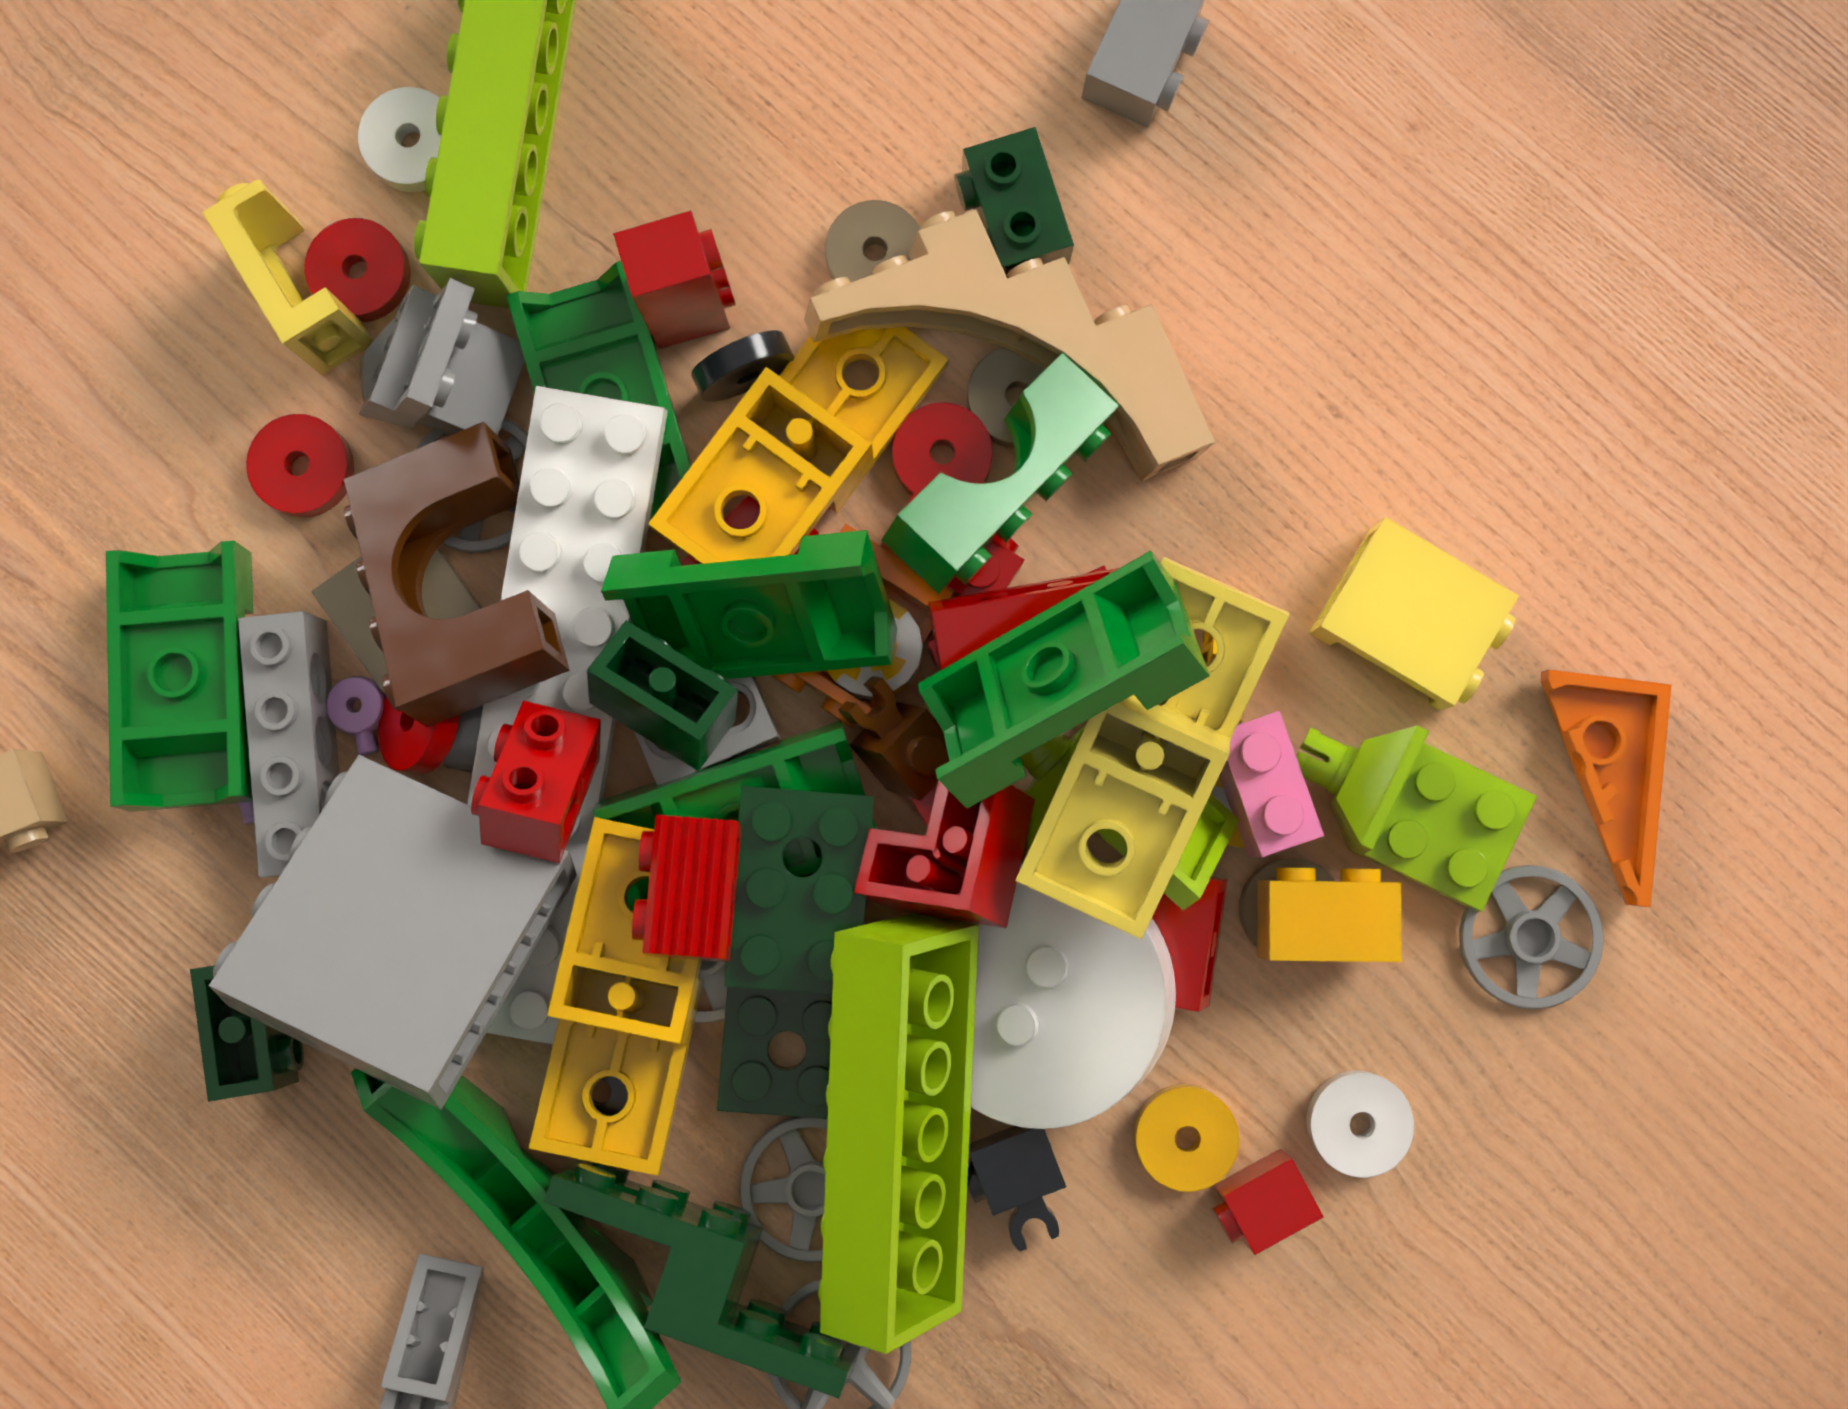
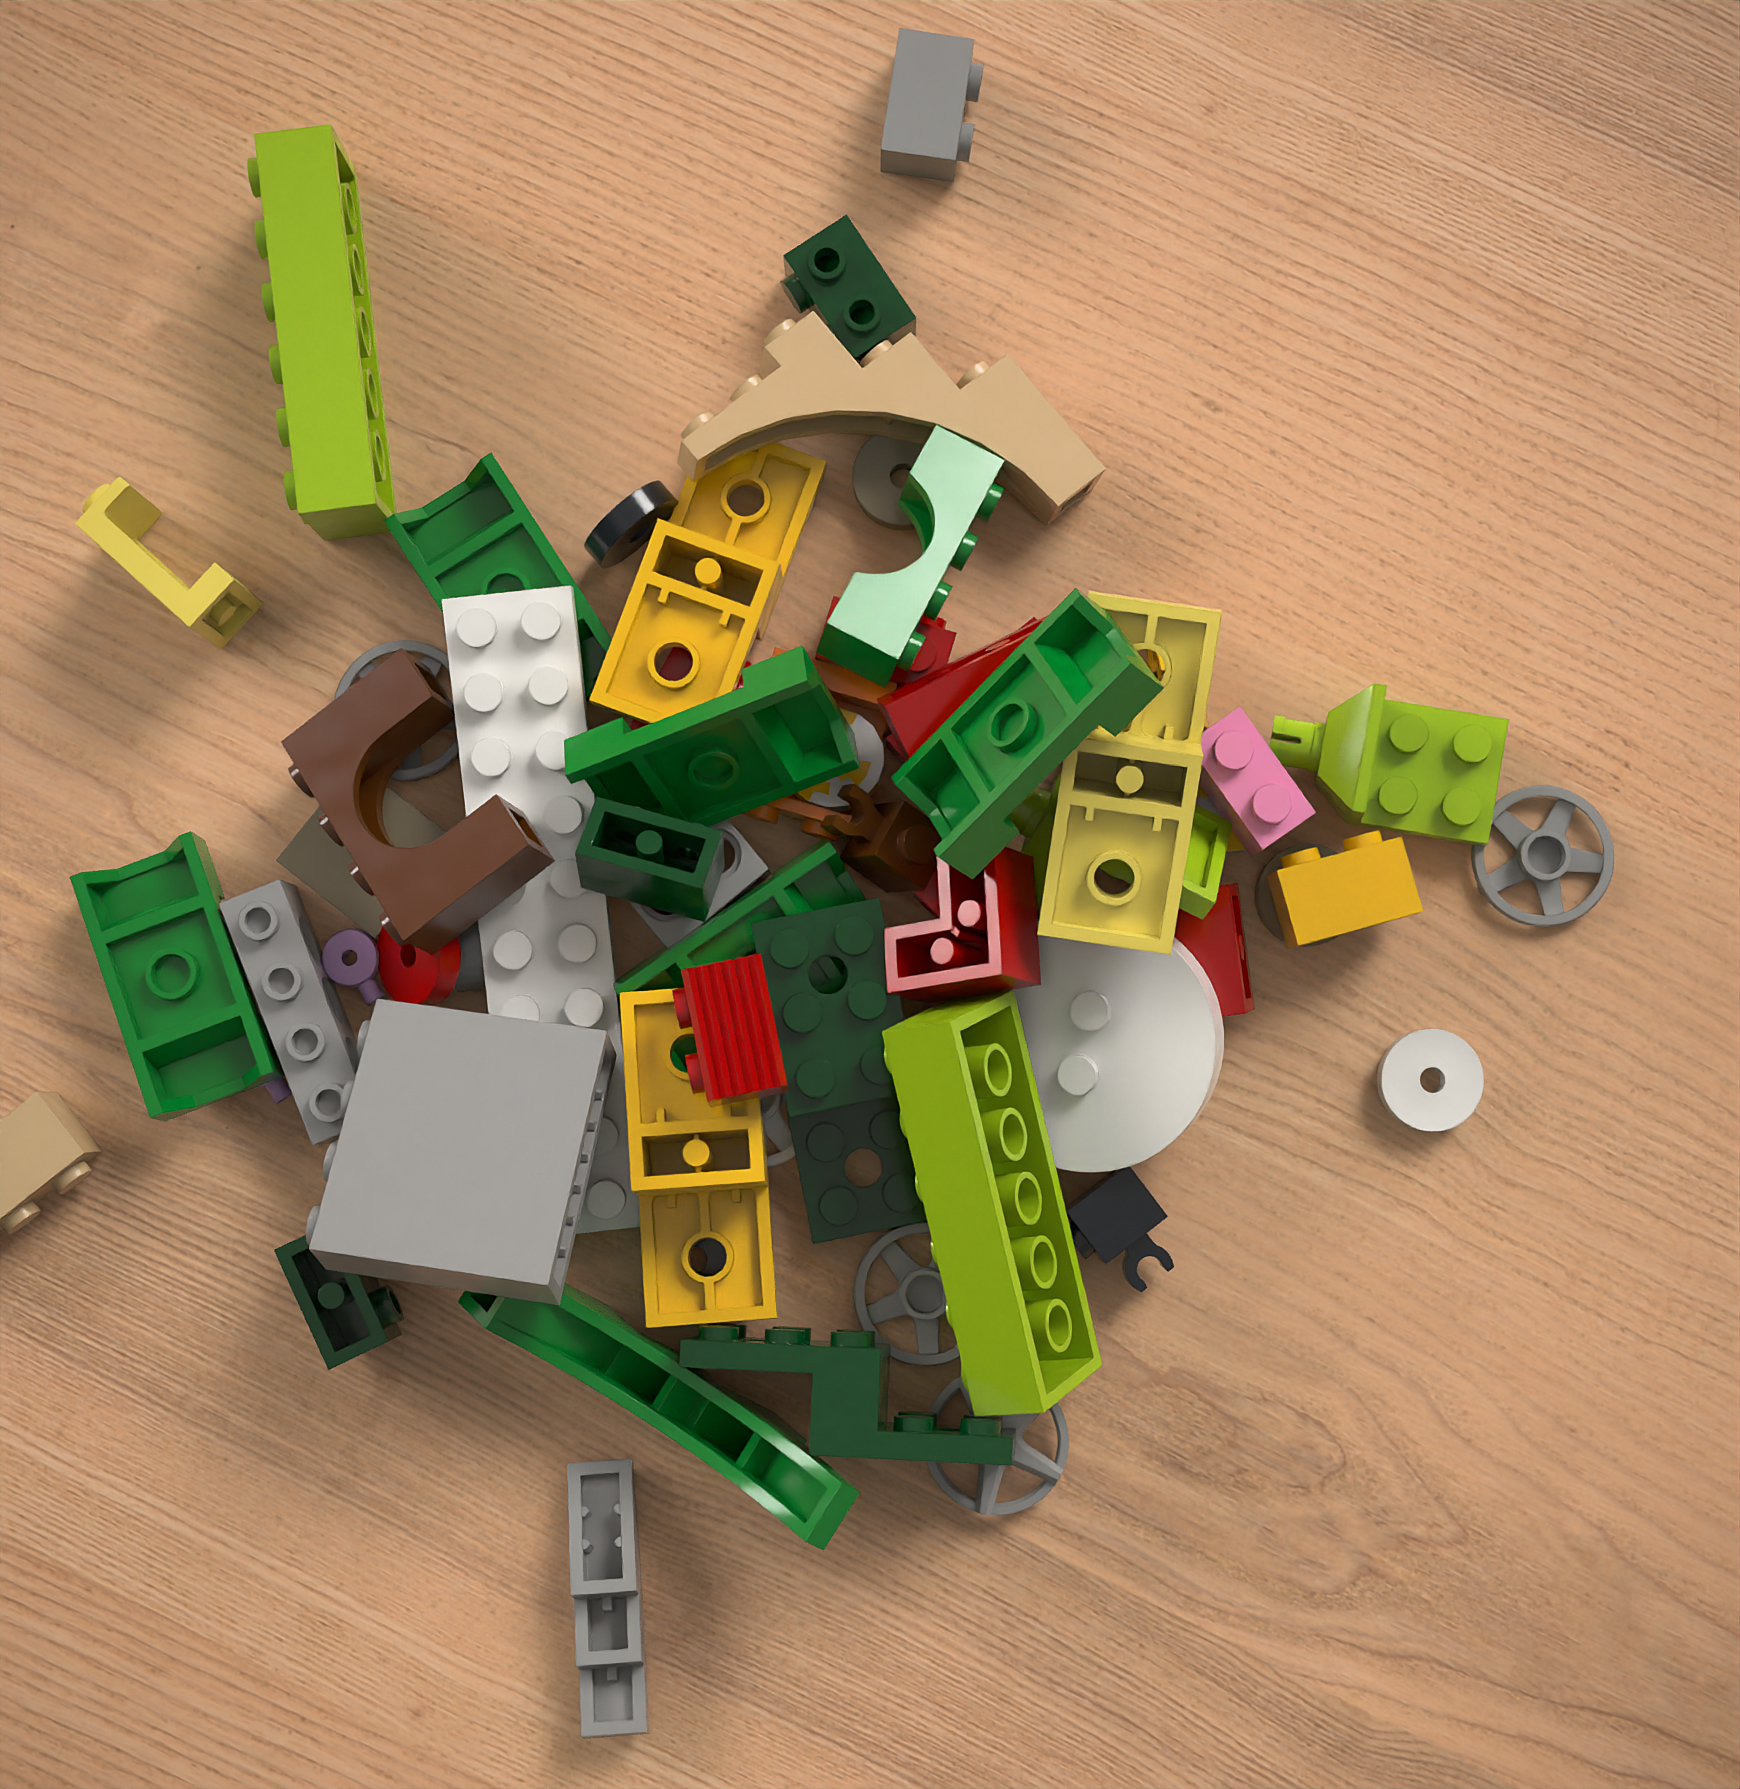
camera: 15 degrees left, 0 degrees up
red piece [246,414,354,517] -> none
red piece [304,218,411,322] -> none
white piece [358,87,441,192] -> none
light grey piece [359,278,525,434] -> none
red brick [471,700,601,864] -> none
red brick [613,210,736,349] -> none
dark tan piece [825,200,920,282] -> none
red piece [892,402,993,496] -> none
yellow piece [1133,1084,1239,1192] -> none
red brick [1213,1149,1324,1255] -> none
light yellow panel [1308,517,1519,710] -> none
orange wing [1540,669,1672,907] -> none

